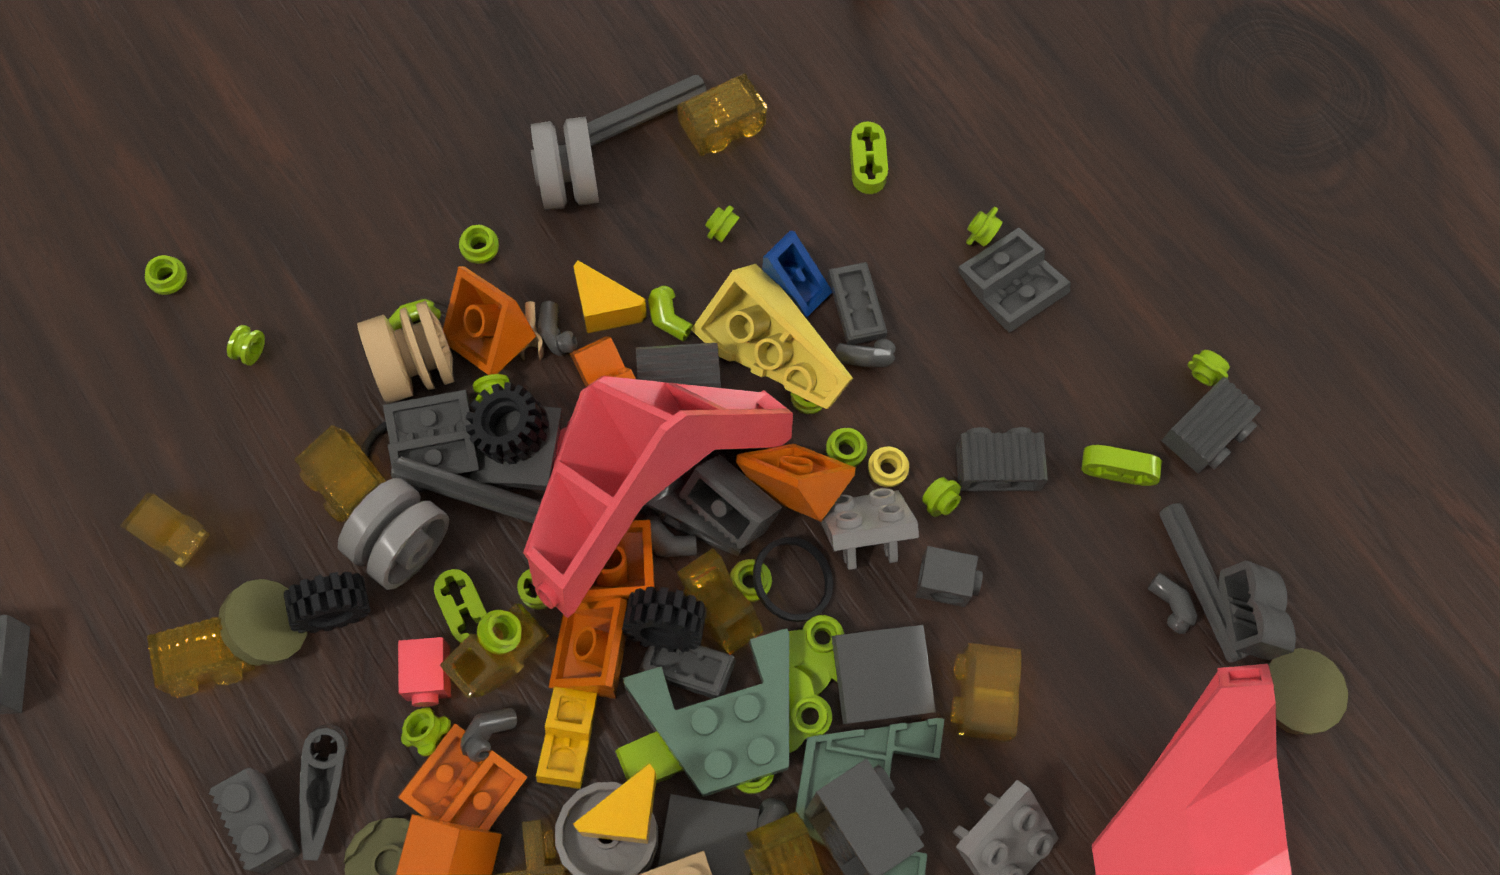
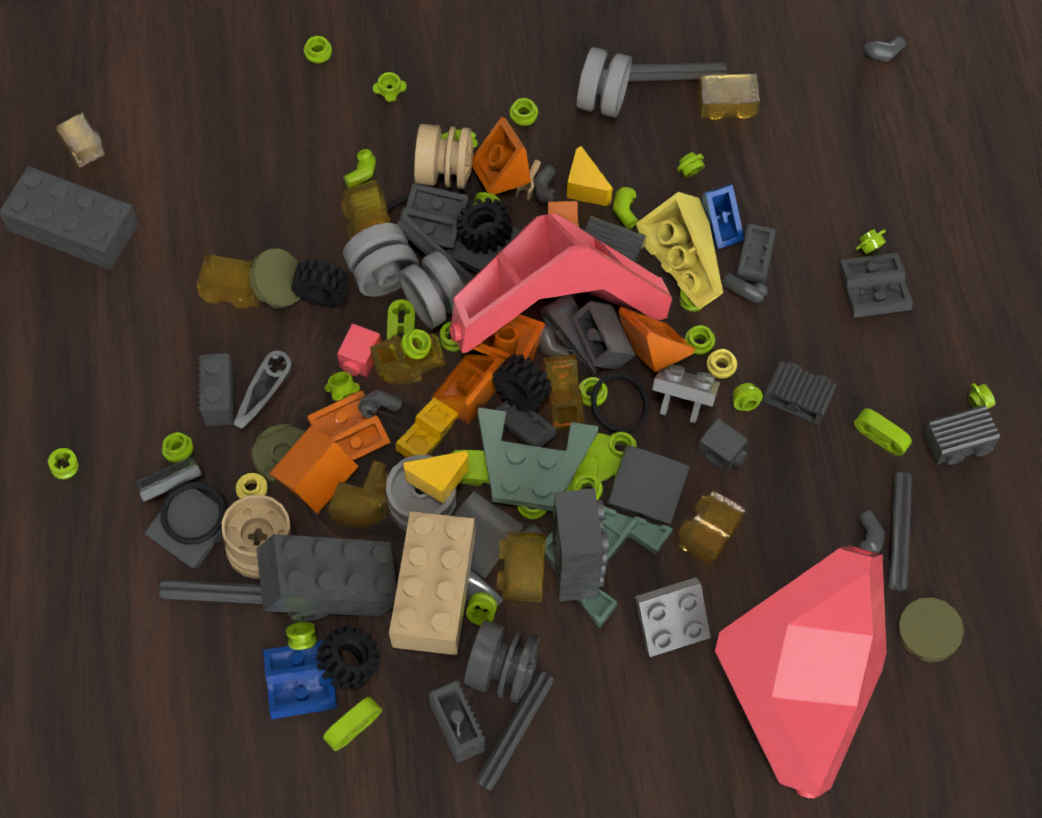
camera: 30 degrees right, 5 degrees down
clear yellow brick [119,492,210,569] -> none
lime bush [227,325,265,366] -> none
lime beam [850,121,888,194] -> none
dark grey brick [1219,560,1296,661] -> none
none -> lime arm [343,149,376,189]
none -> lime plate [373,72,407,102]
none -> light grey wheel [398,251,464,329]

